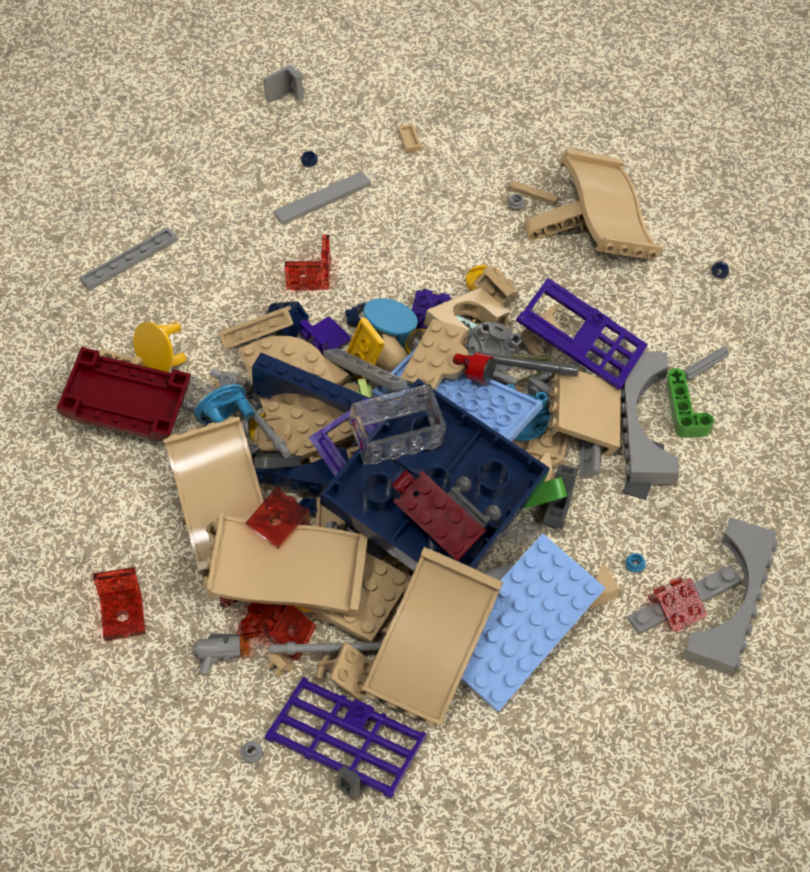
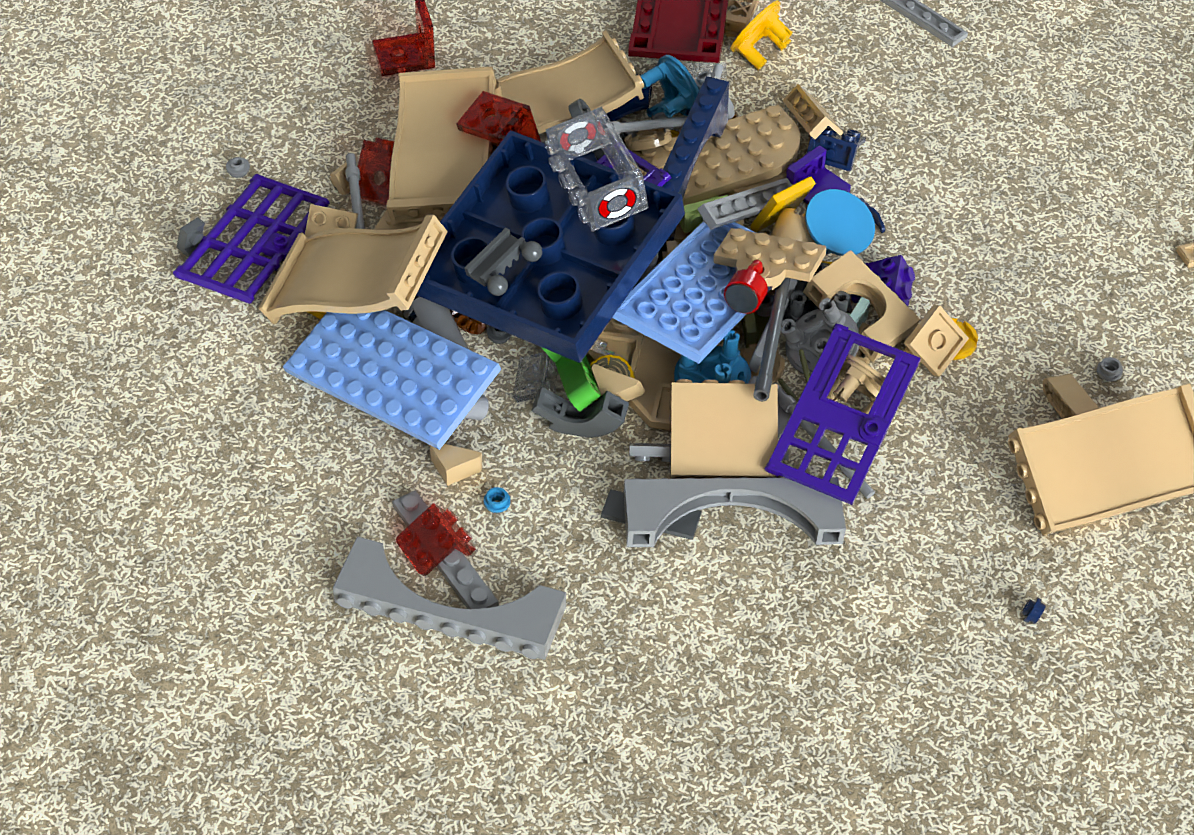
camera: 85 degrees right, 5 degrees down
light grey piece [193,633,250,675] -> none
light grey tile [274,171,371,225] -> none
clear red bracket [284,234,331,291] -> none
dark blue plate [301,151,318,167] -> none
dark red hinge [391,470,487,561] -> none
tan axle [509,180,558,205] -> none
bright green beam [666,368,714,438] -> none
light grey axle [684,347,730,380] -> none

